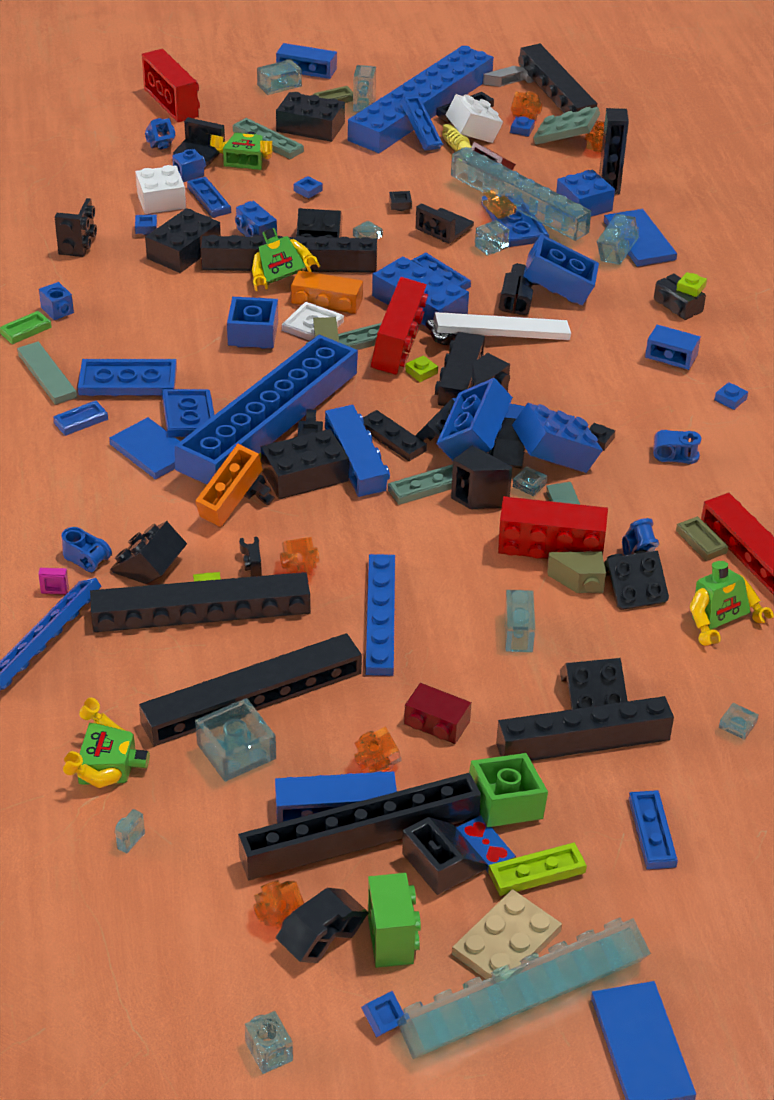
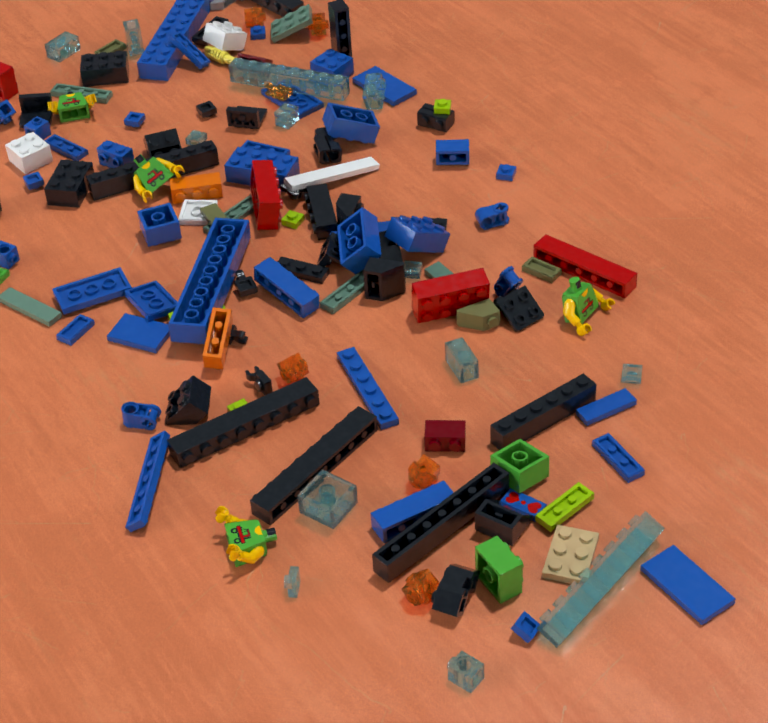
camera: 20 degrees left, 0 degrees up
dark pink tile [38,568,69,594] -> none
black brick [260,429,349,499] -> none
blue brick [276,43,337,79] -> none
black bracket [560,658,628,710] -> none
none -> blue tile [576,388,637,426]

